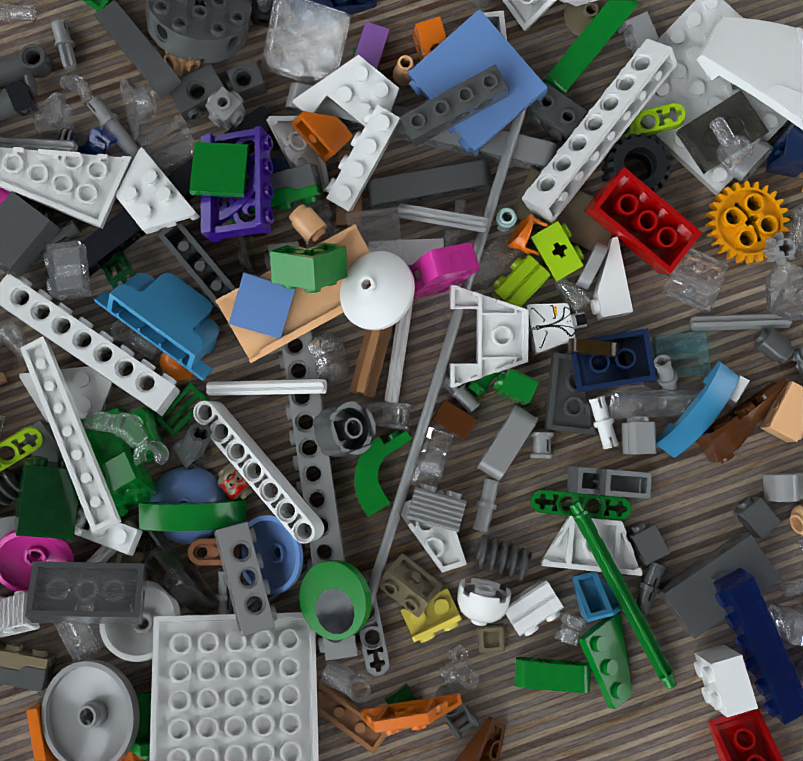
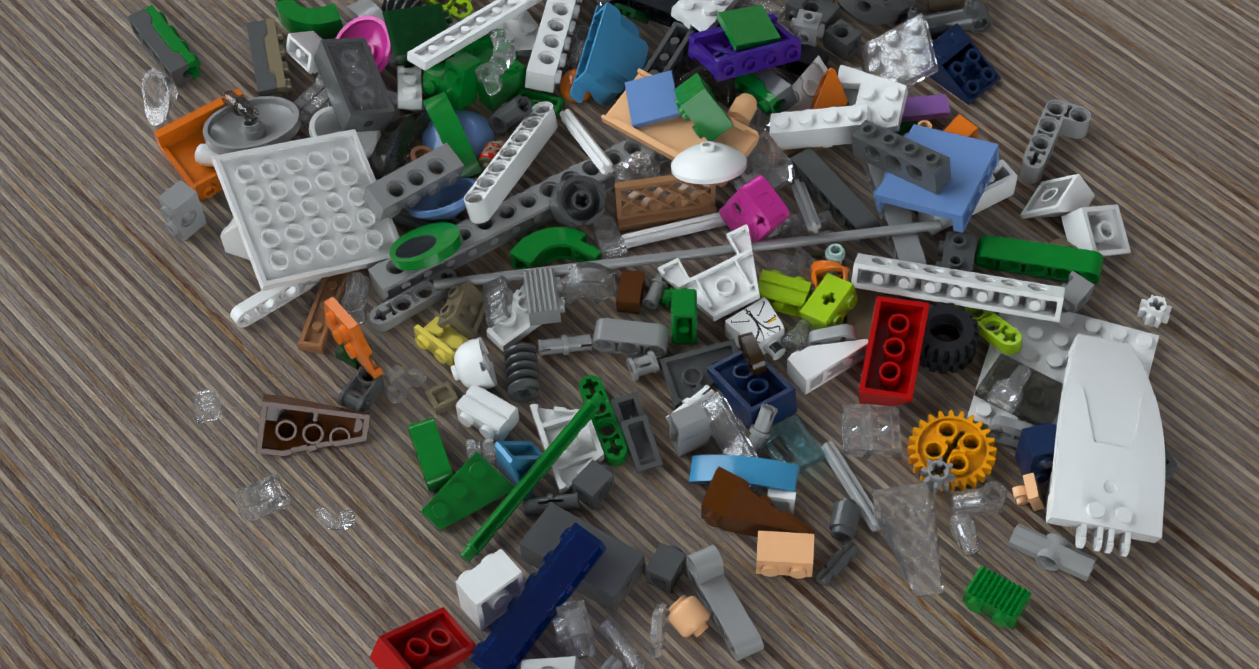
camera: 75 degrees right, 30 degrees down
none -> clear smoke pin [222,90,259,122]
none -> clear slope [483,275,514,328]

